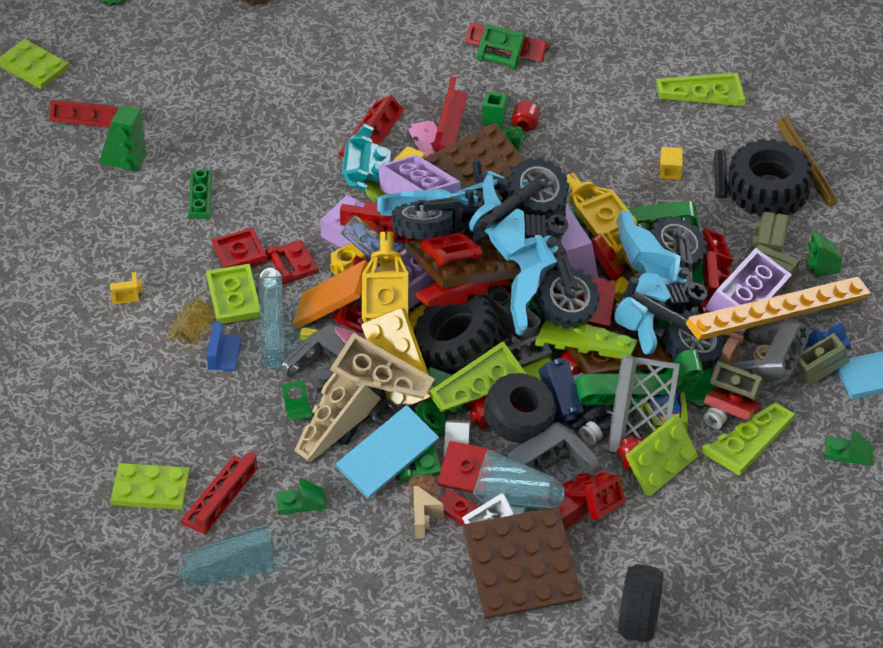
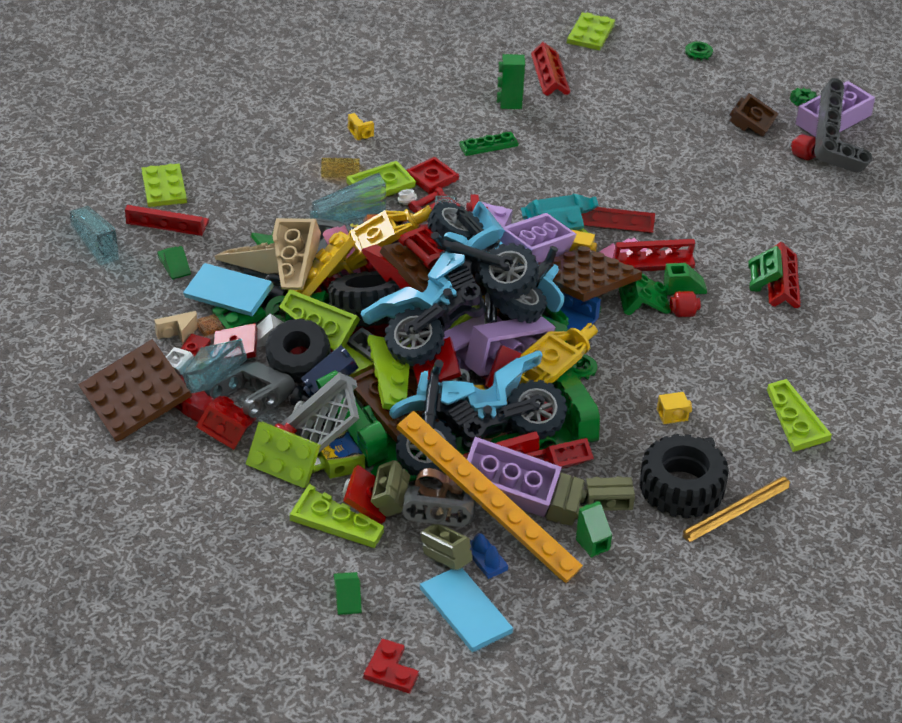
camera: 70 degrees right, 5 degrees down
blue panel [207,322,242,371] -> none
black tyre [618,564,664,642] -> none

